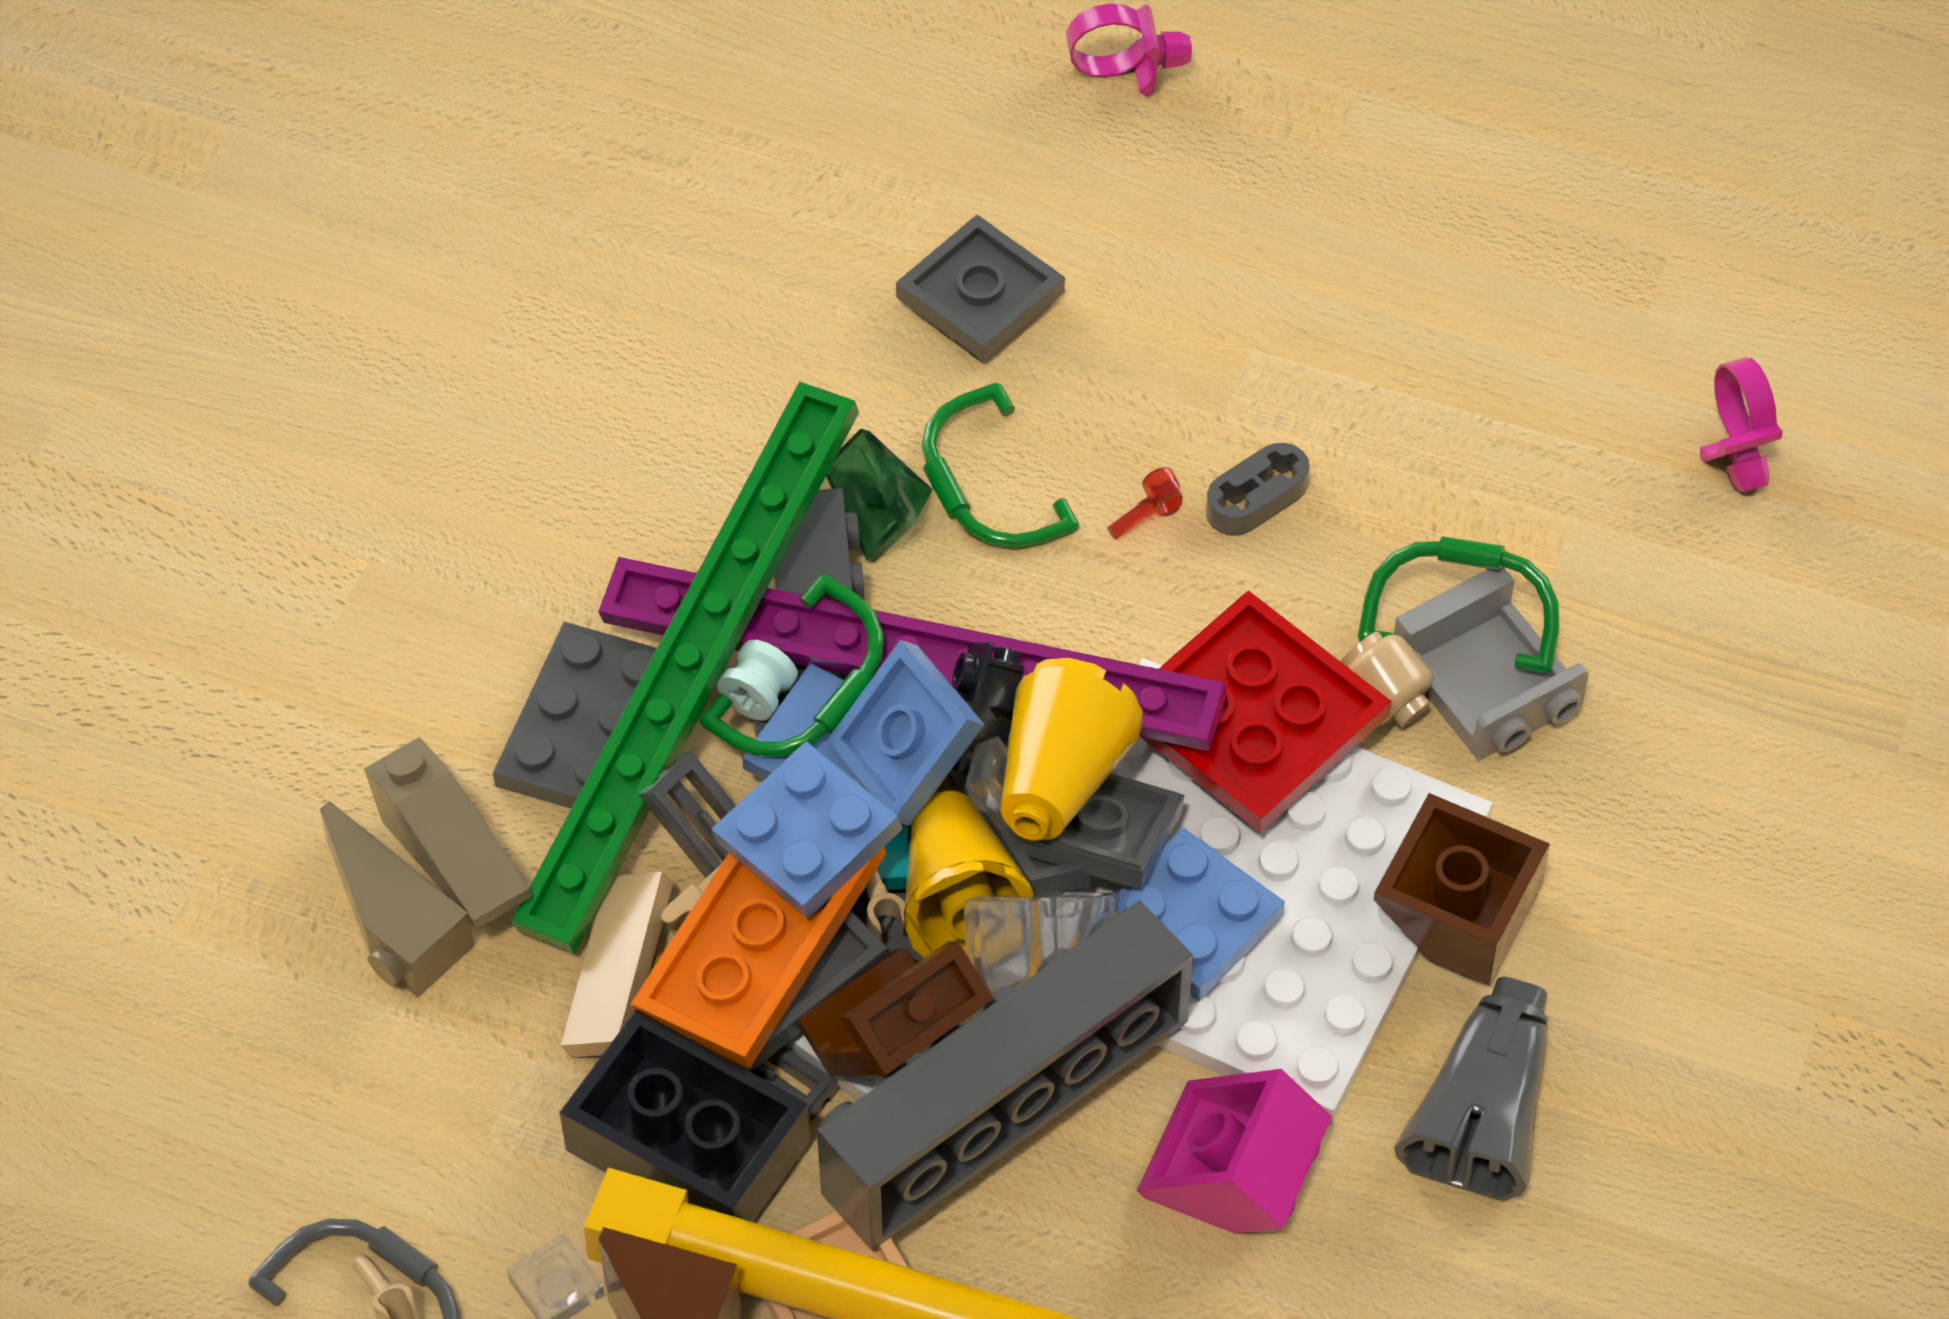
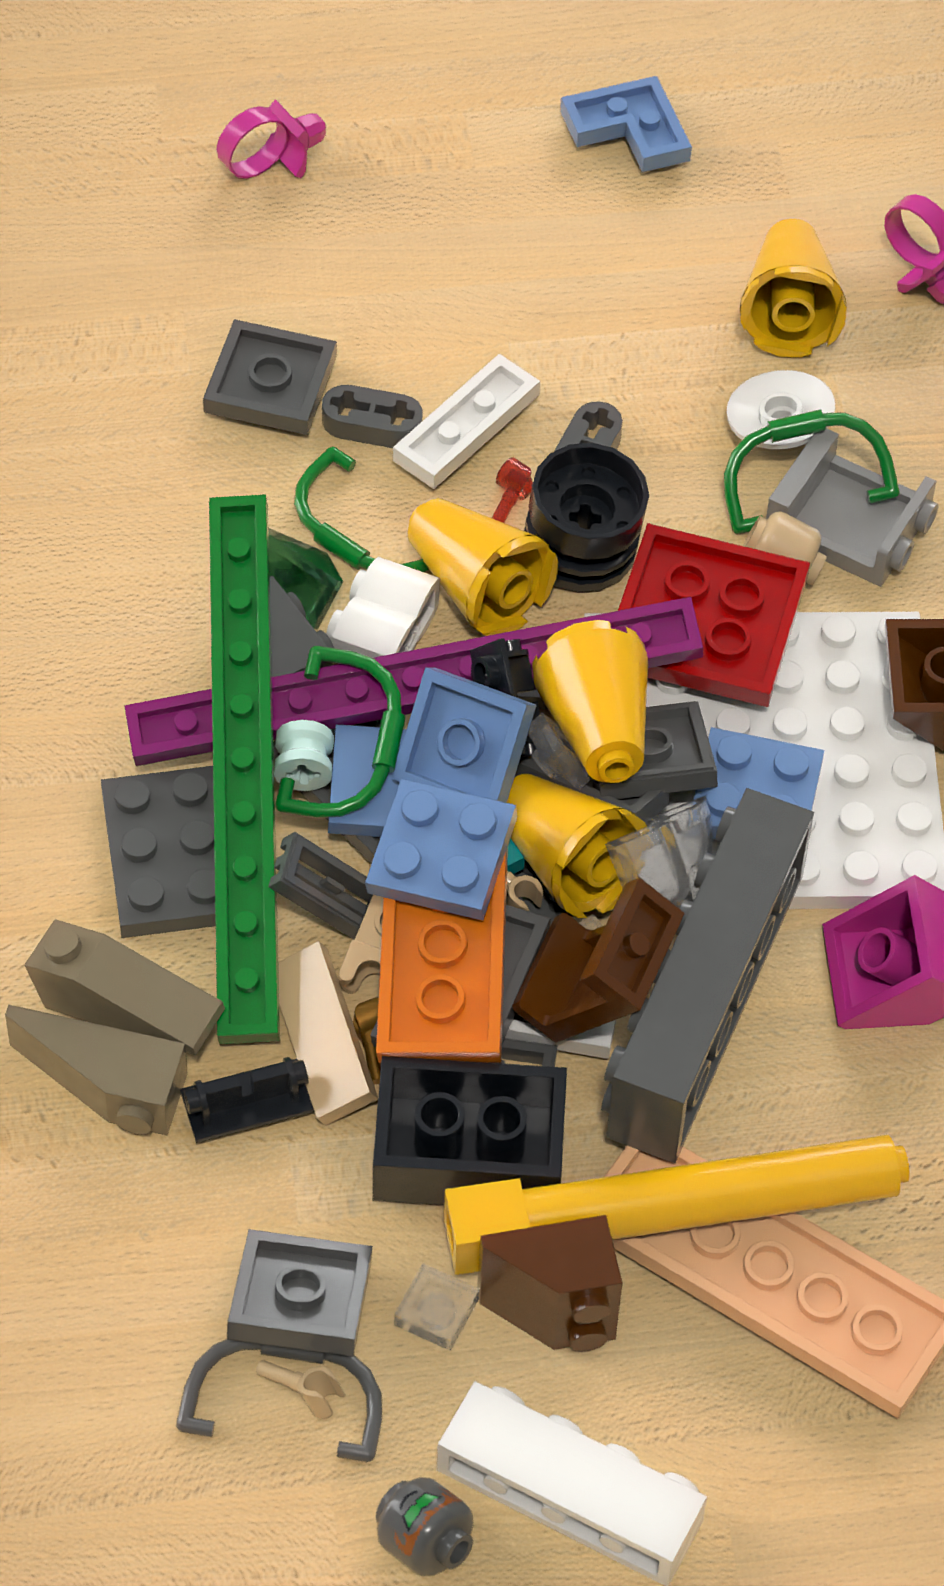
camera: 30 degrees left, 0 degrees up
none -> black hinge [180,1057,314,1143]
none -> plate [227,1229,373,1357]
none -> dark grey beam [322,385,423,448]
none -> white brick [326,557,439,664]
none -> white plate [393,354,540,489]
none -> yellow cone [408,498,558,636]
none -> black wheel [524,443,650,592]
none -> medium blue plate [560,76,692,172]
none -> white dish [727,370,835,449]
none -> yellow cone [740,218,847,357]

